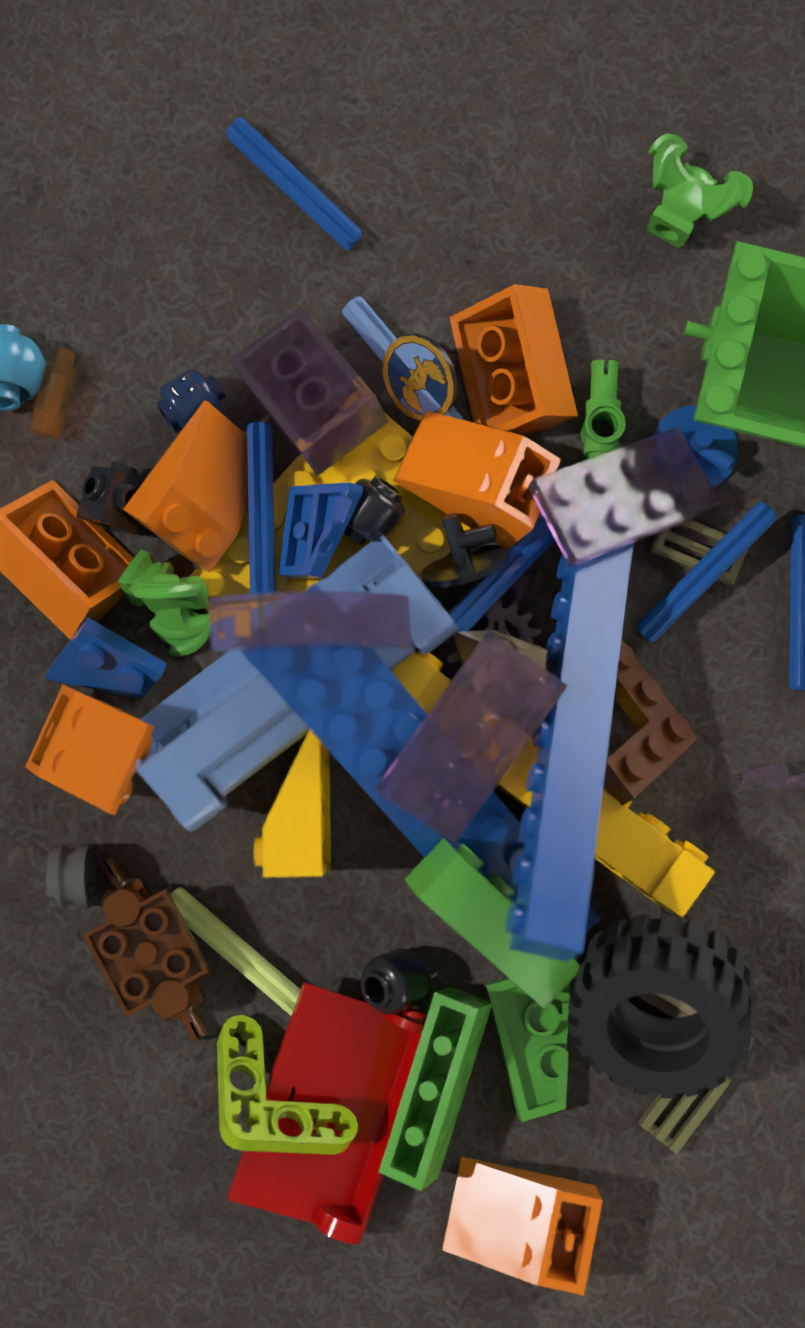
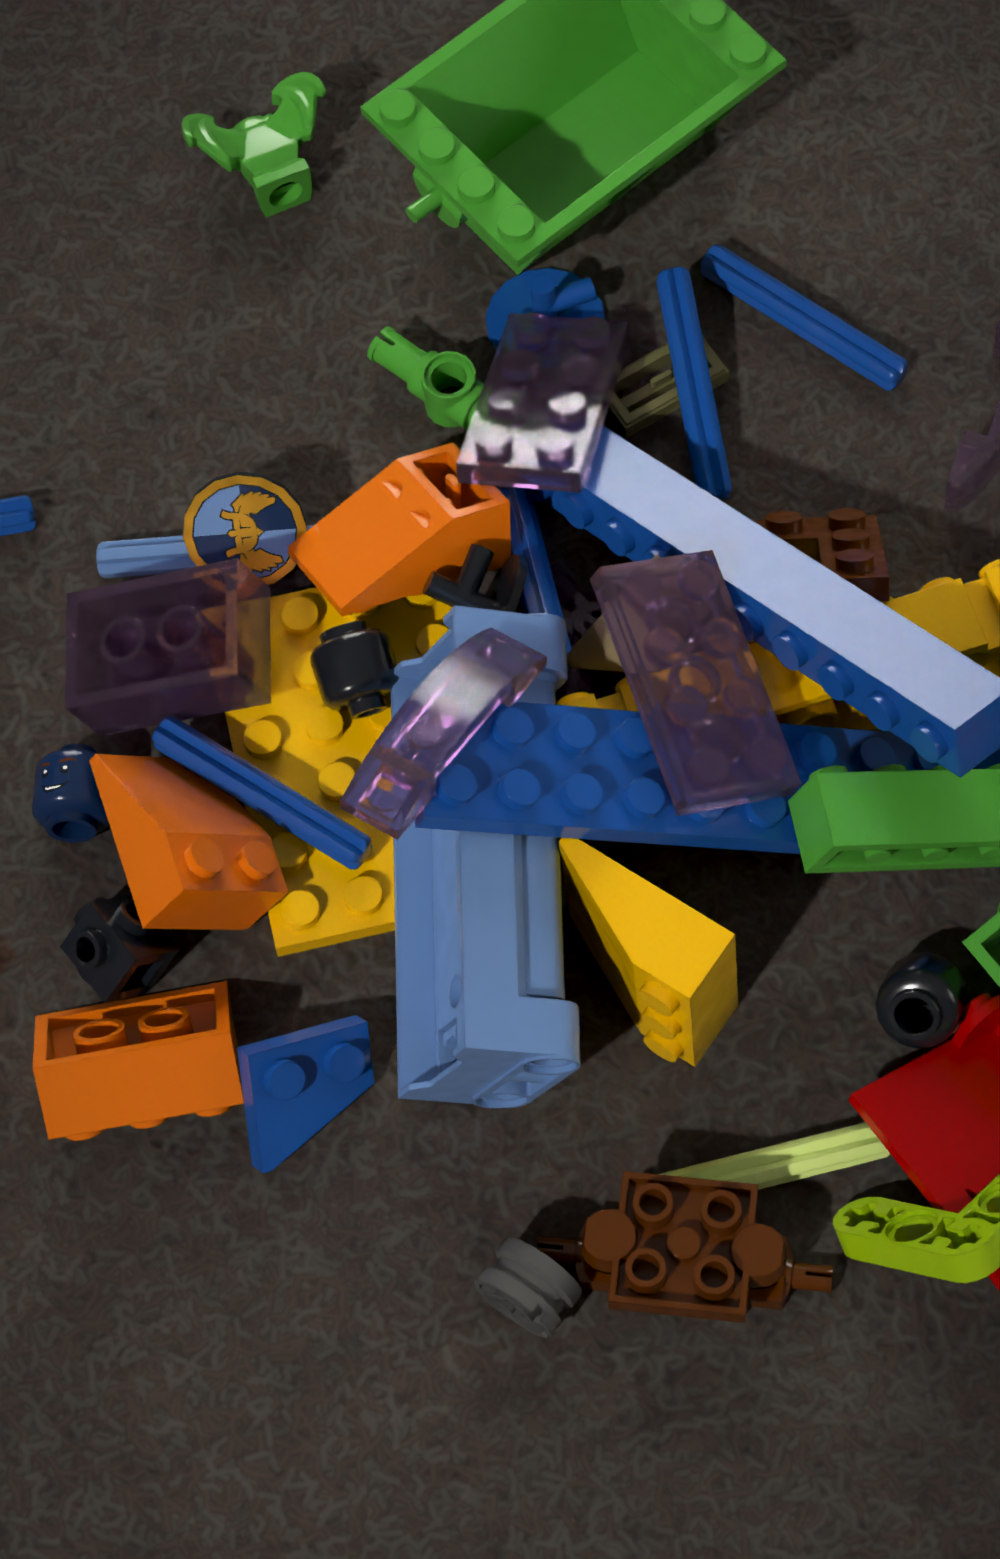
camera: 45 degrees left, 20 degrees down
orange slope [25,684,155,815] -> none
bright green animal [118,550,218,657] -> none
blue wing [278,482,363,579] -> none
orange slope [449,284,578,435] -> none

